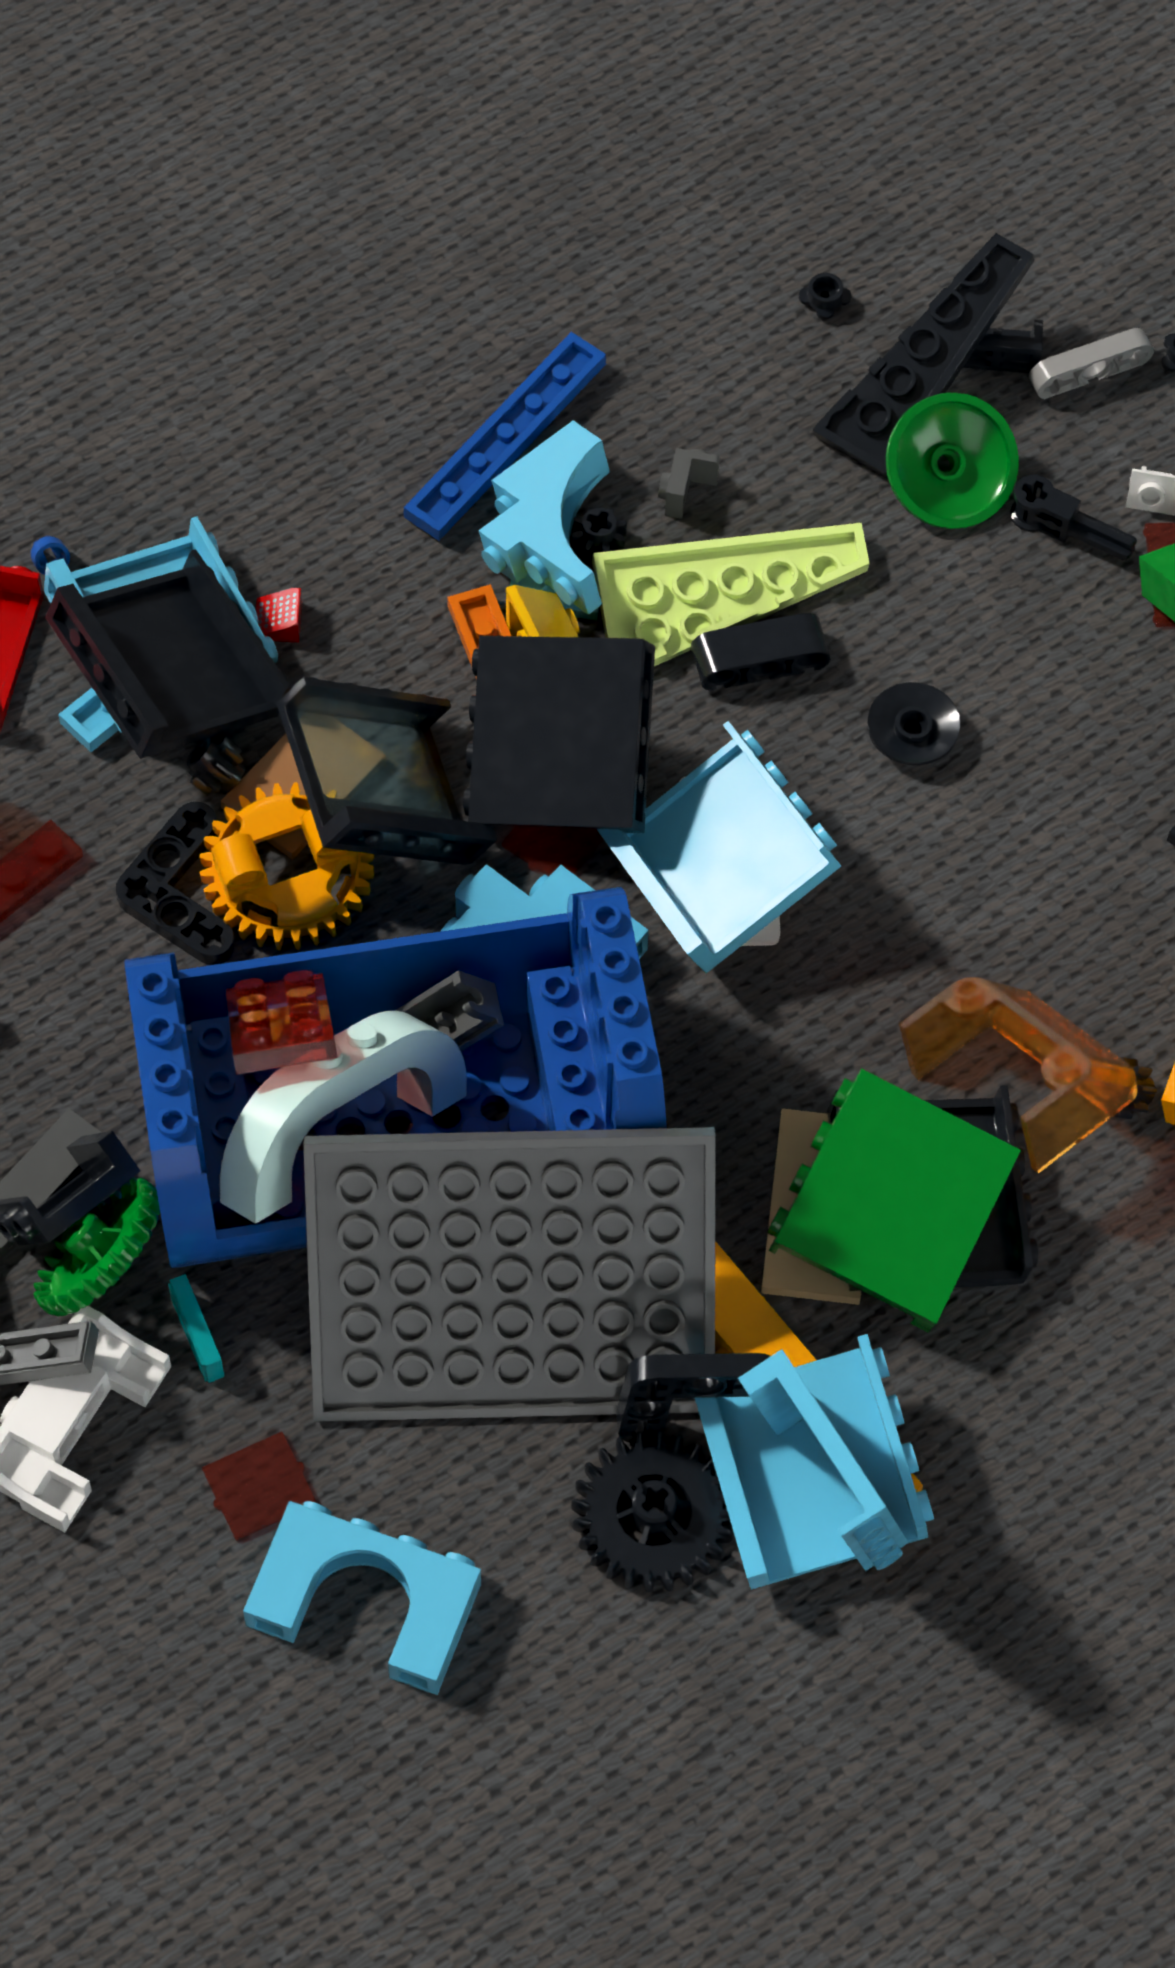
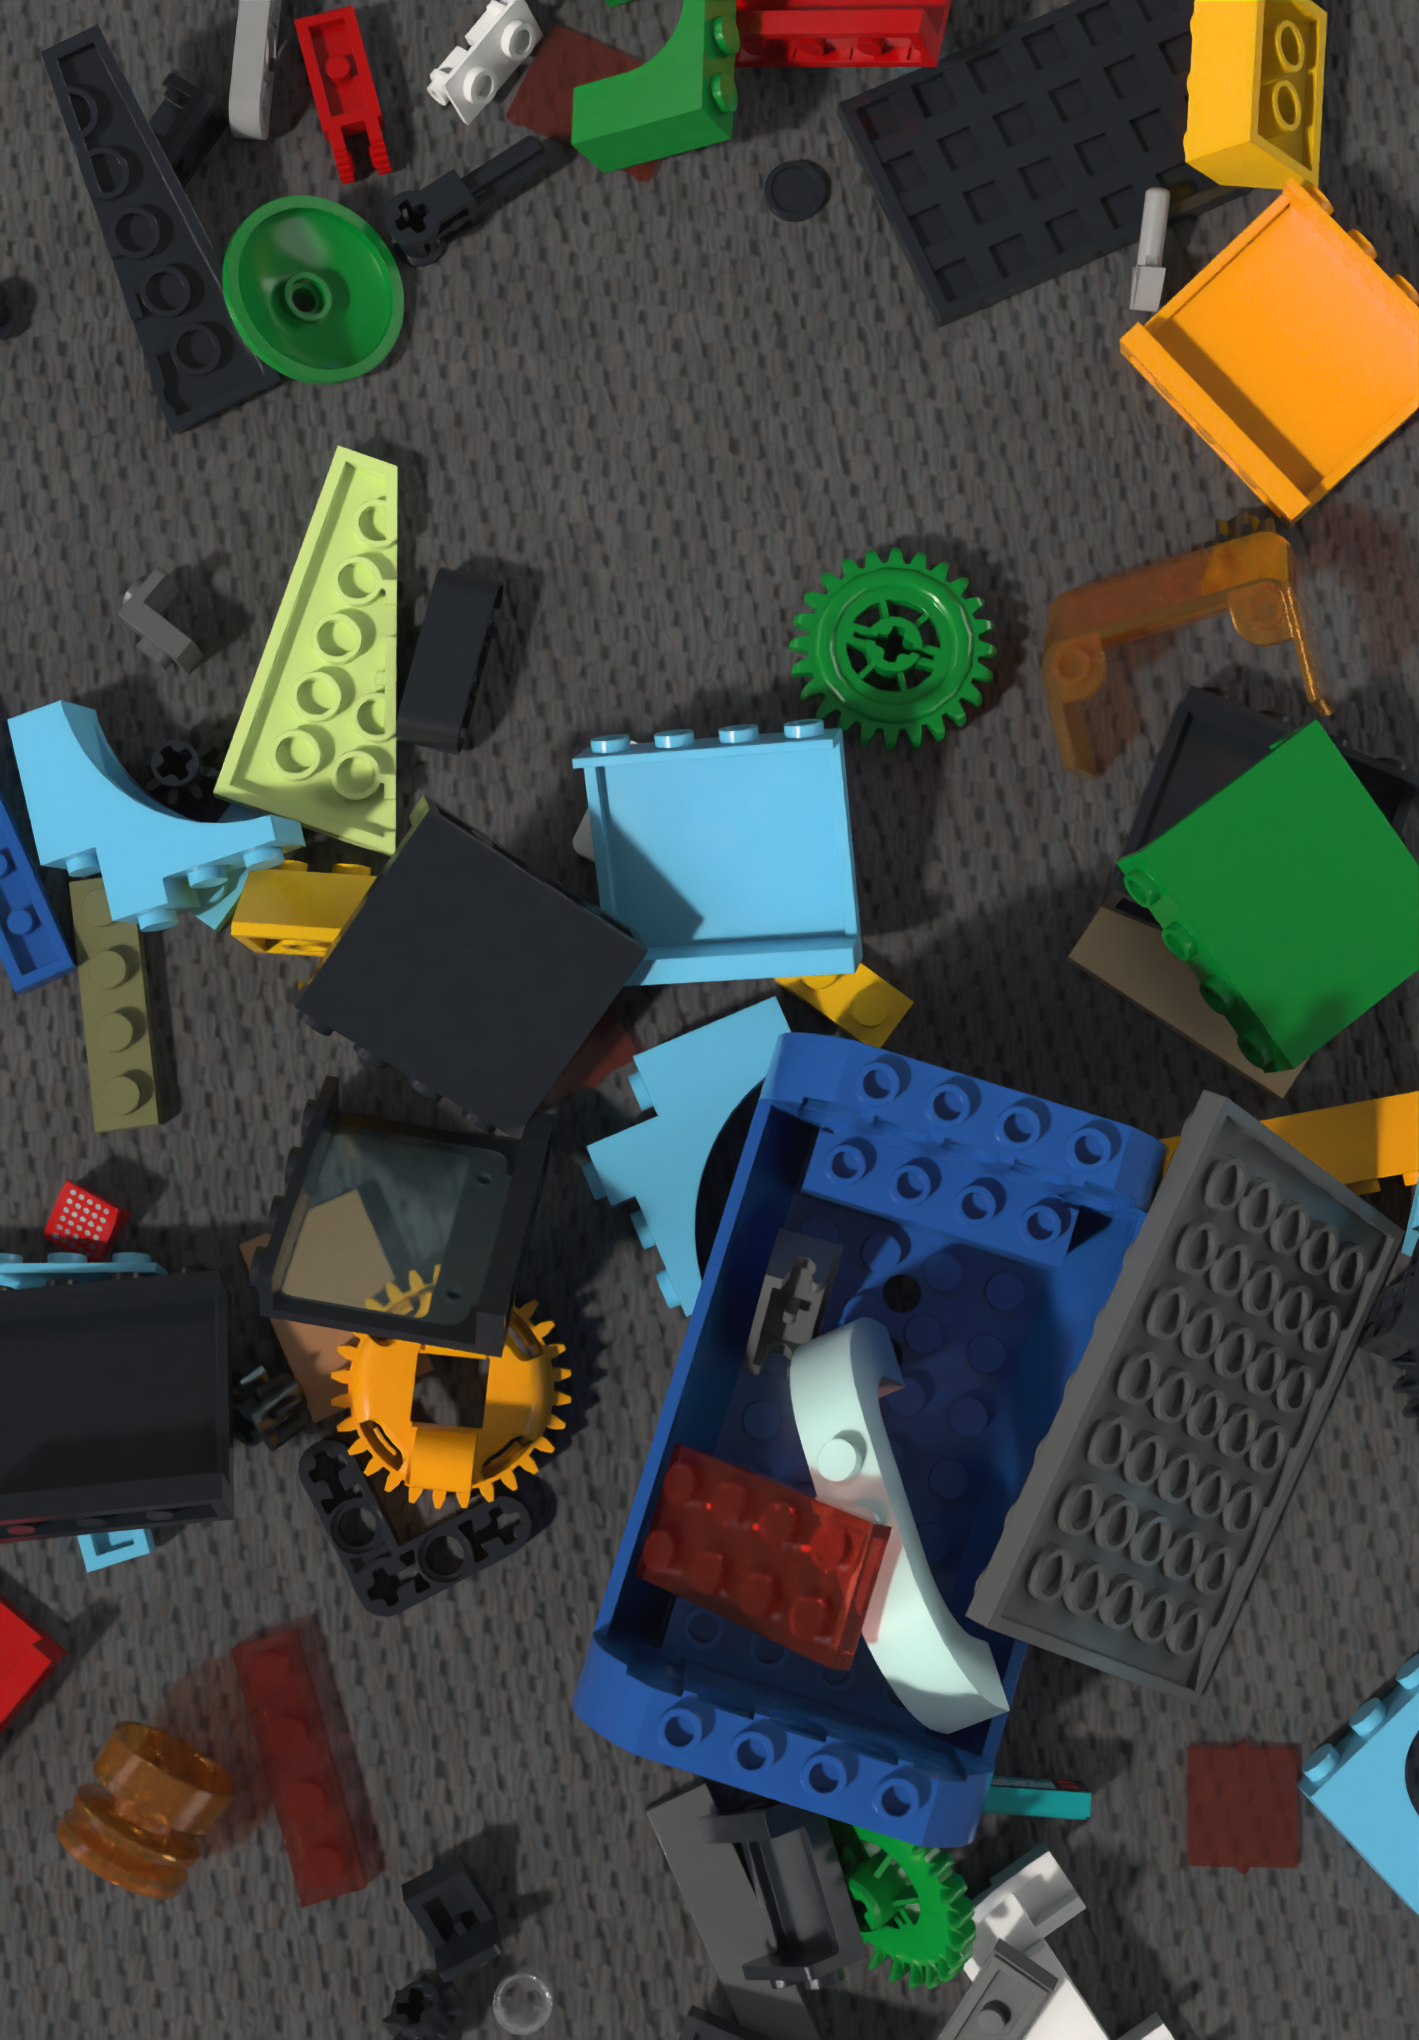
camera: 60 degrees left, 20 degrees up
orange plate [447,584,511,679] -> none
black dish [867,682,960,765] -> none
none -> olive plate [69,878,163,1133]
none -> red hinge [294,5,392,185]
none -> yellow plate [774,963,914,1048]
none -> green gear [789,547,997,753]

